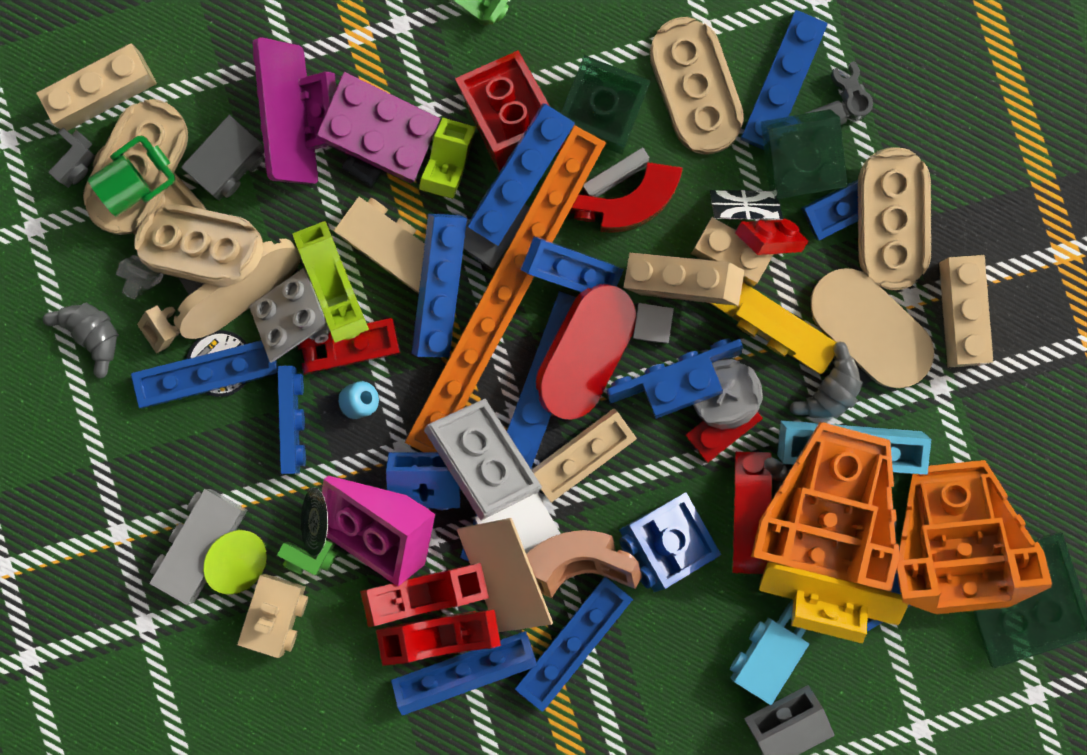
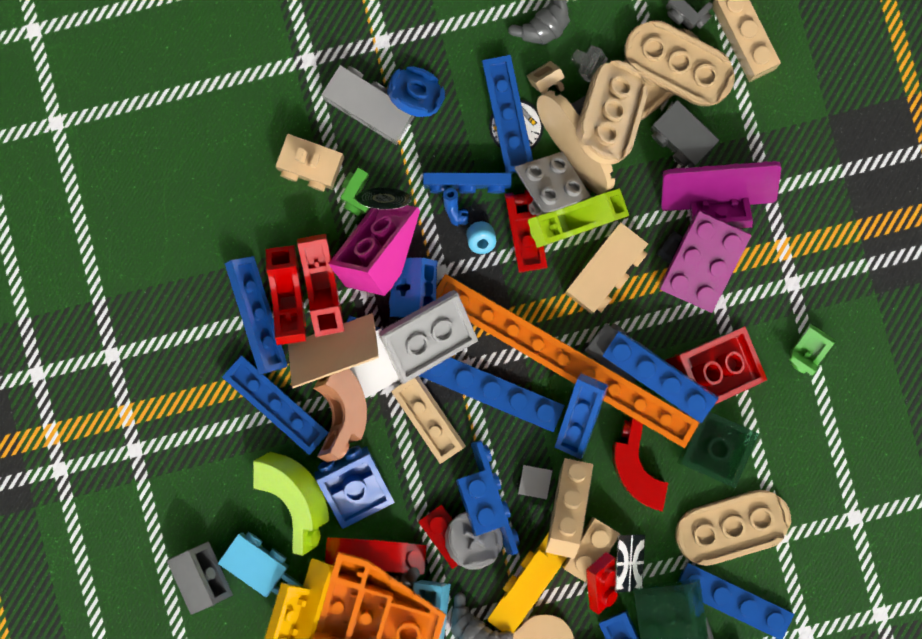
camera: 90 degrees right, 0 degrees up
green piece [88,136,176,217] -> none
lime sticker [203,530,267,594] -> none
blue plate [412,214,467,357] -> none
lime slope [419,118,476,199] -> none
tile [536,284,636,419] -> none
light grey tile [582,147,650,197] -> none
none -> lime arch [253,452,329,556]
none -> blue tile [387,66,445,117]
none -> blue arm [443,188,468,226]

